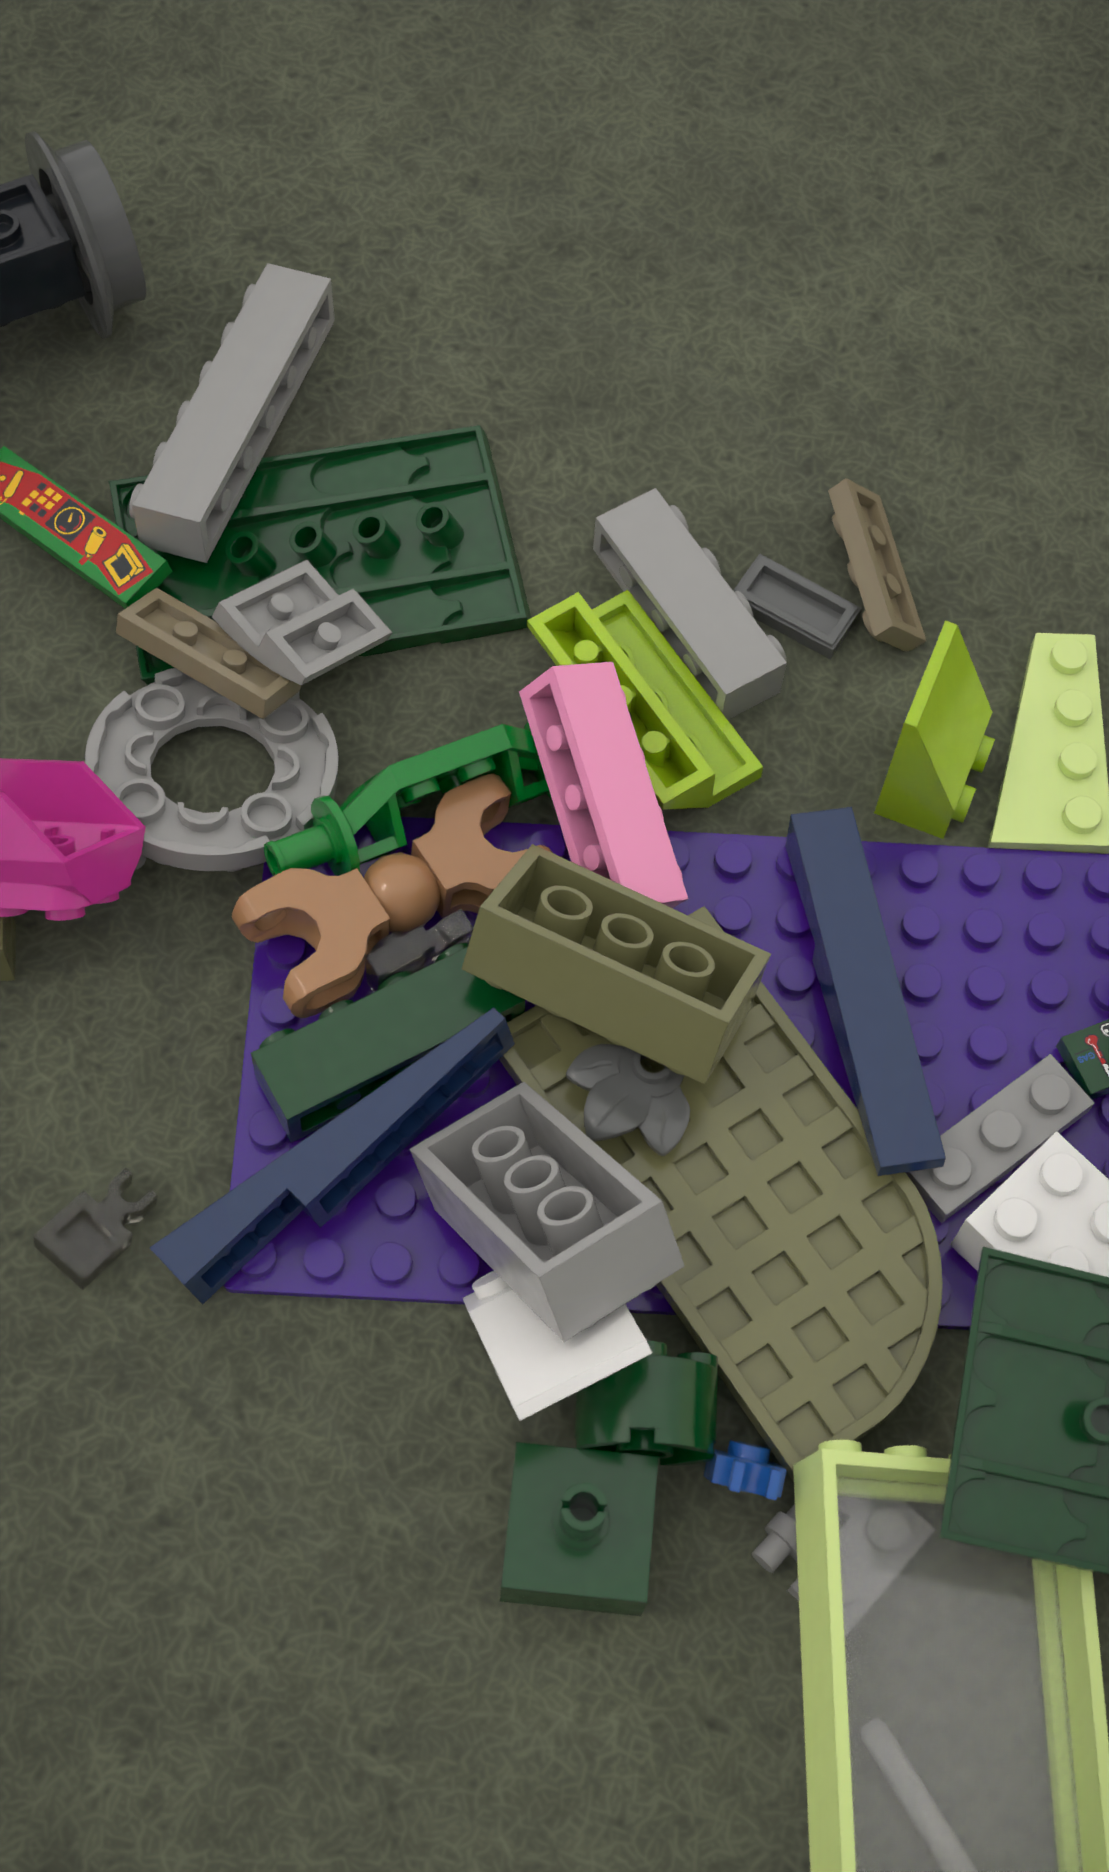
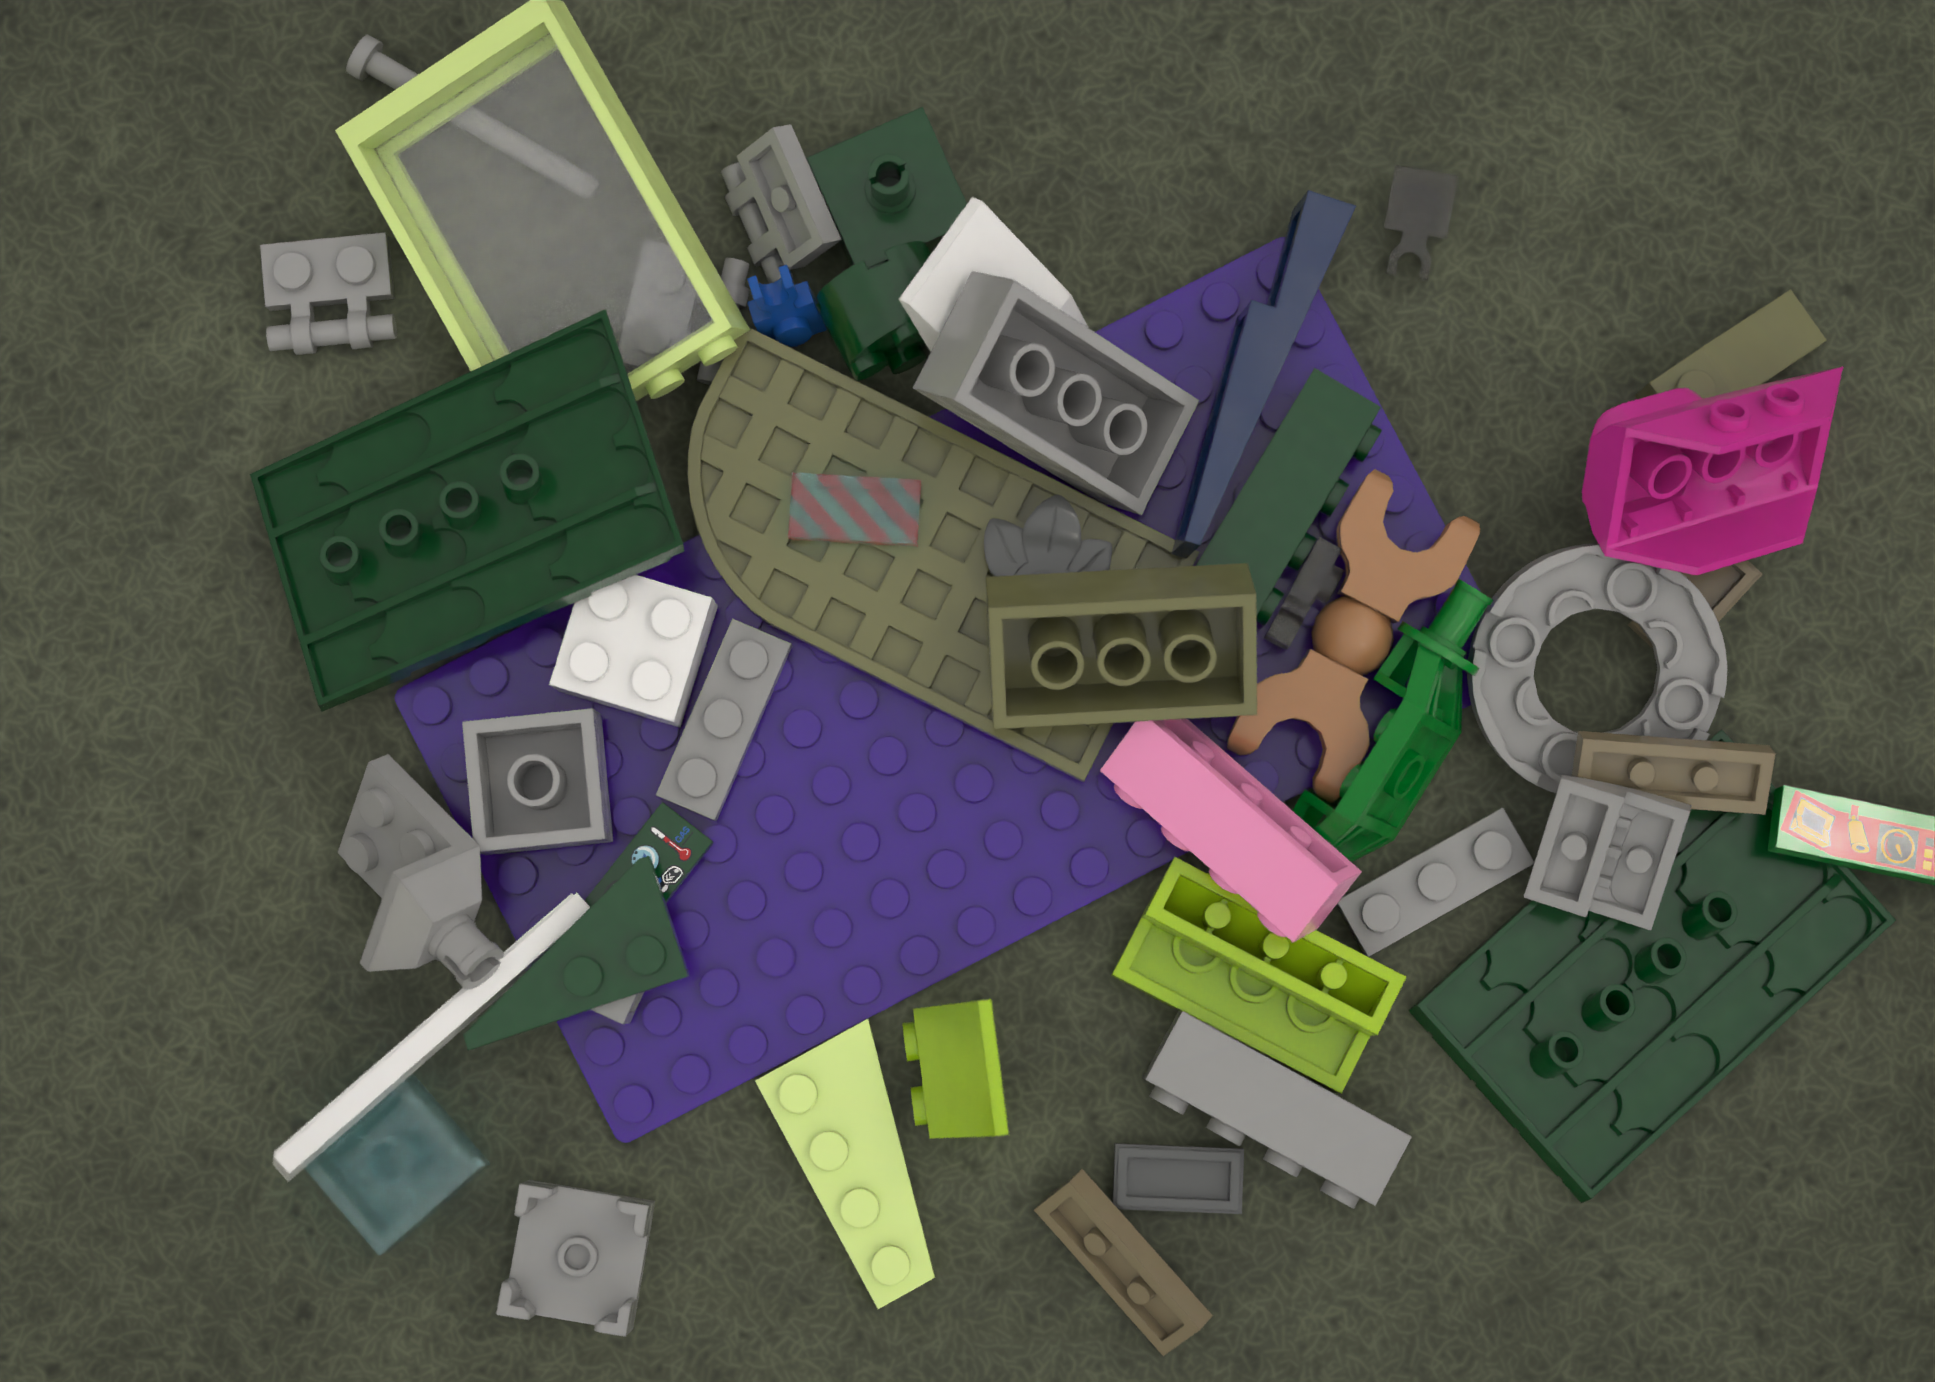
camera: 155 degrees right, 20 degrees up
light grey brick [129,263,335,563] -> none
dark blue slope [785,807,946,1176] -> none
none -> light grey plate [721,124,842,284]
none -> clear light blue tile [788,473,921,547]
none -> light grey plate [1336,807,1535,957]

